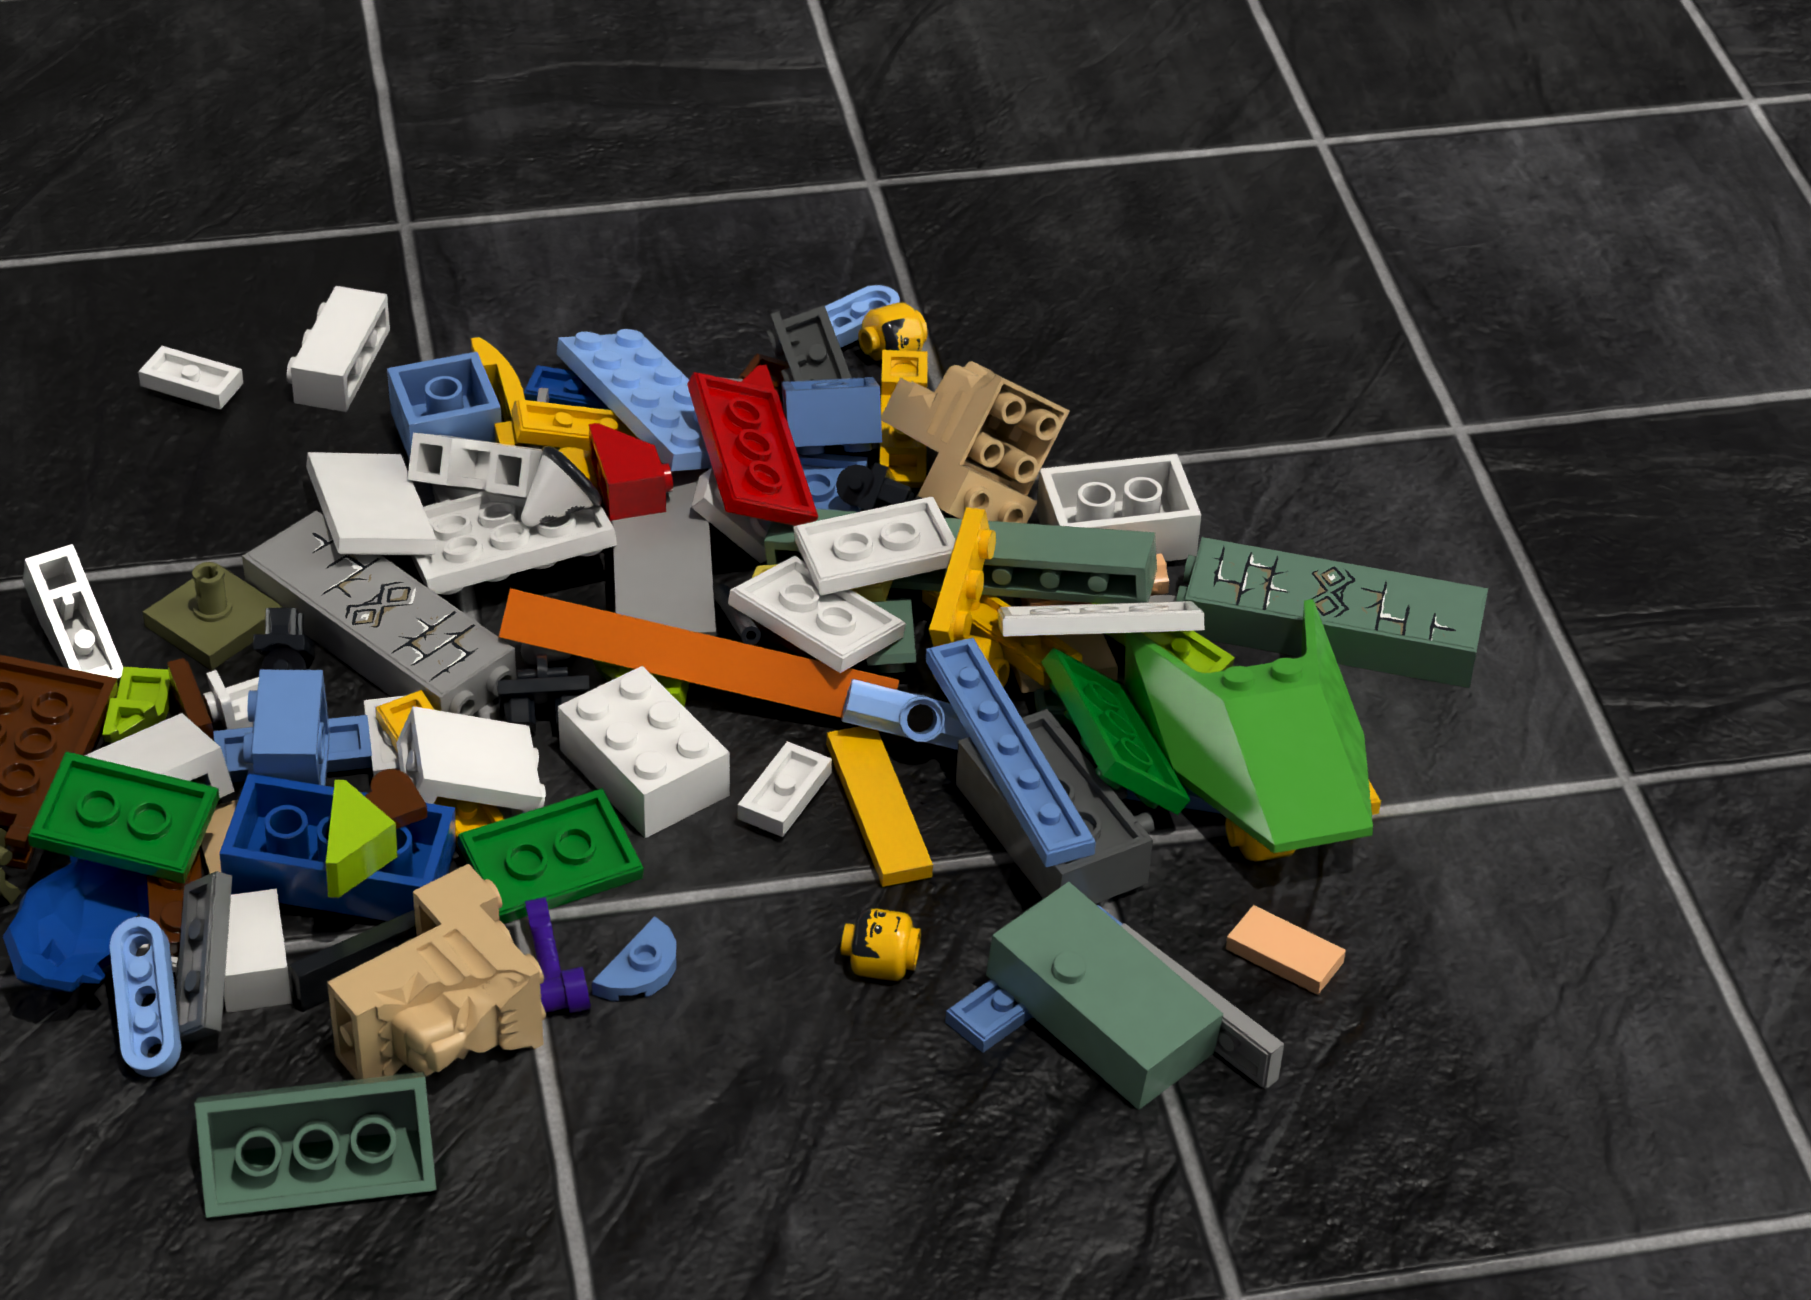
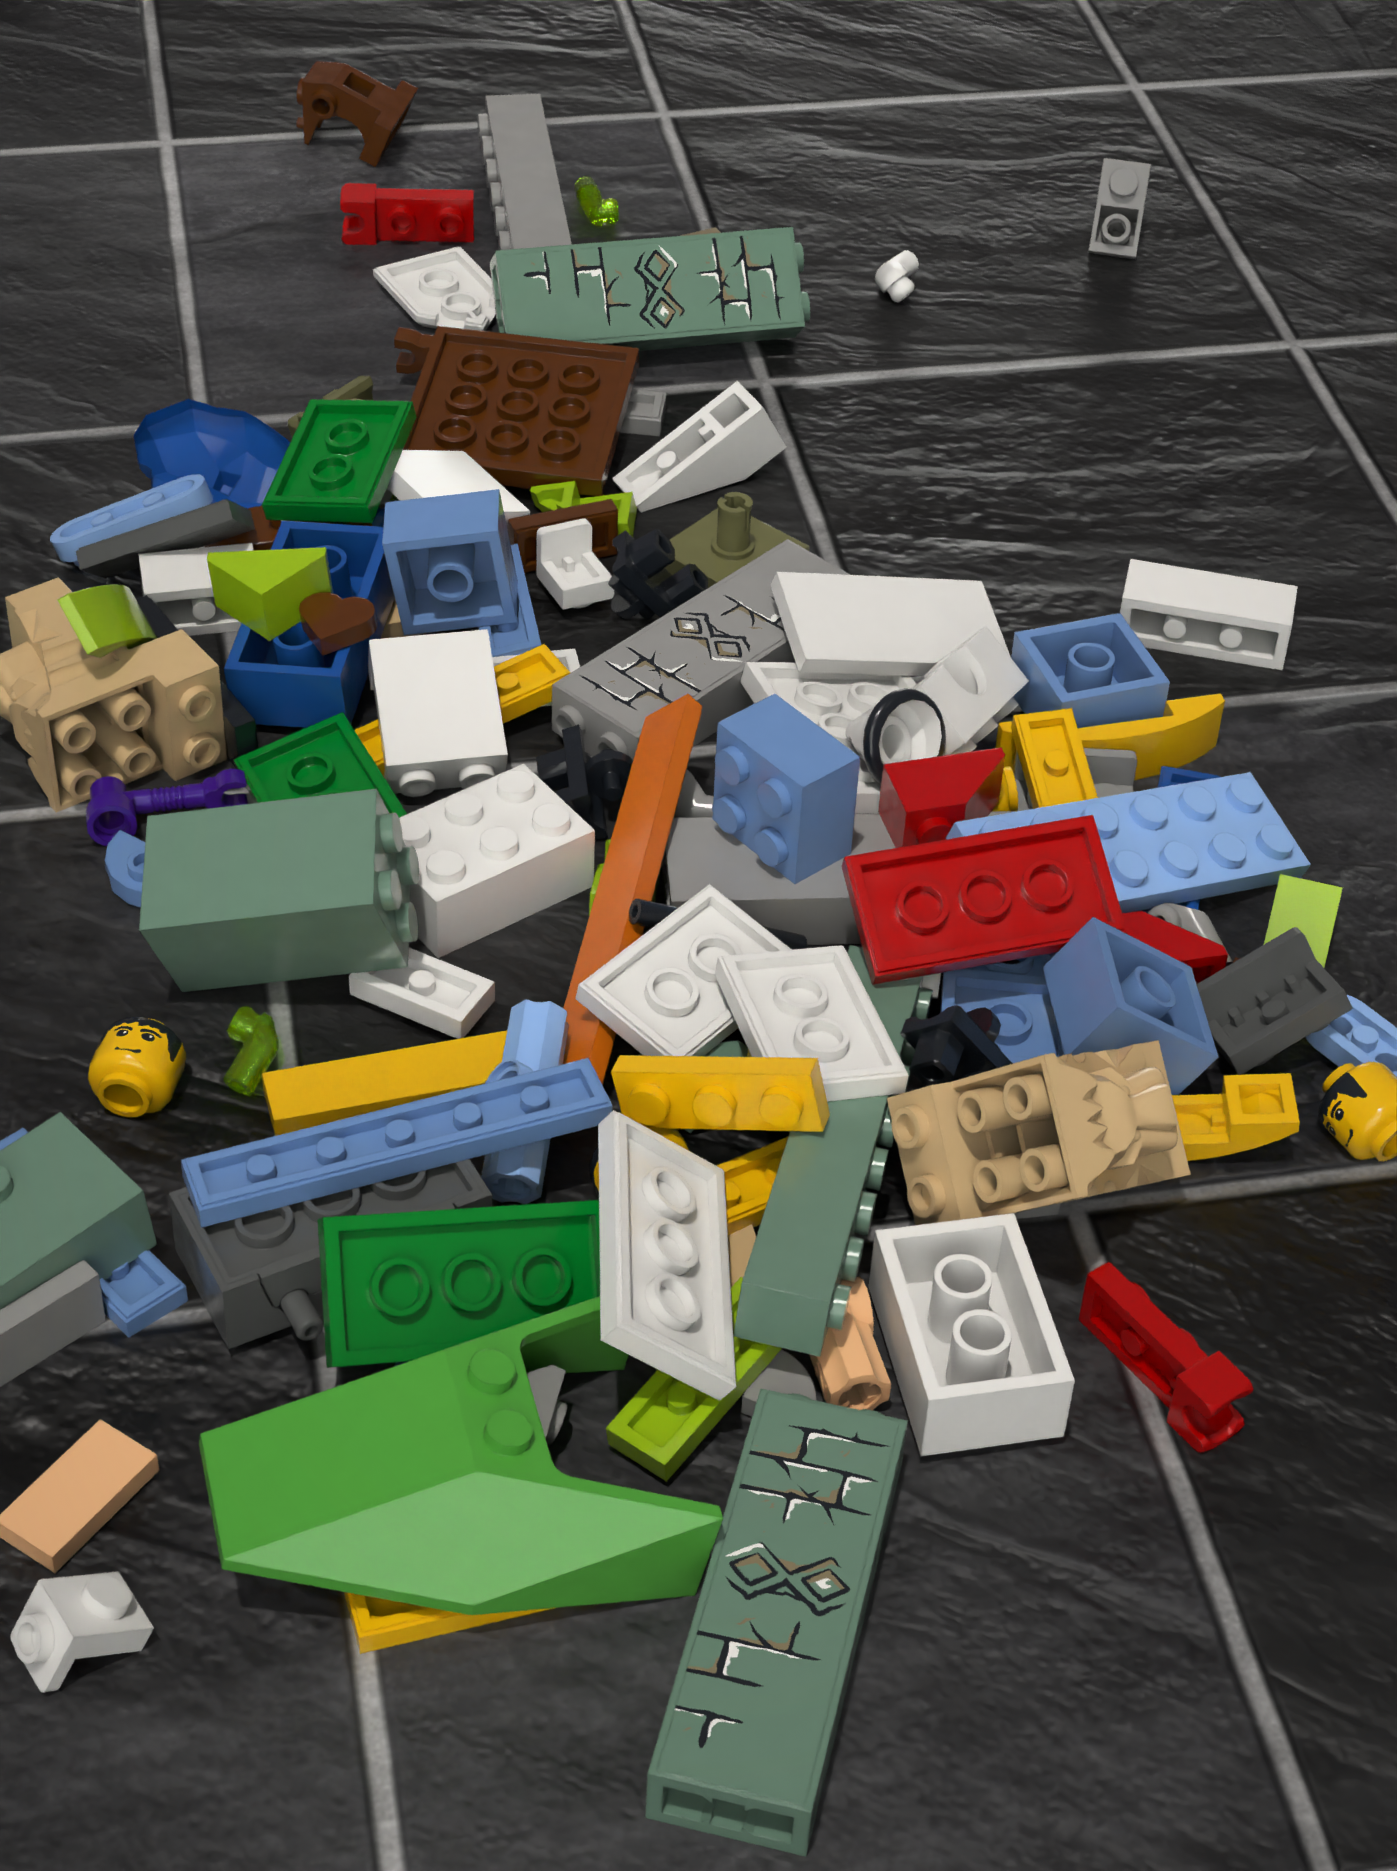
camera: 90 degrees right, 0 degrees up
white plate [138,346,243,410] -> none
none -> white bracket [11,1572,154,1692]
none -> lime slope [57,584,157,658]
none -> sand green brick [139,789,419,992]
none -> clear neon green arm [223,1006,279,1096]
none -> medium blue brick [712,694,860,884]
none -> red plate [1078,1262,1253,1453]
none -> lime slope [1264,874,1343,968]

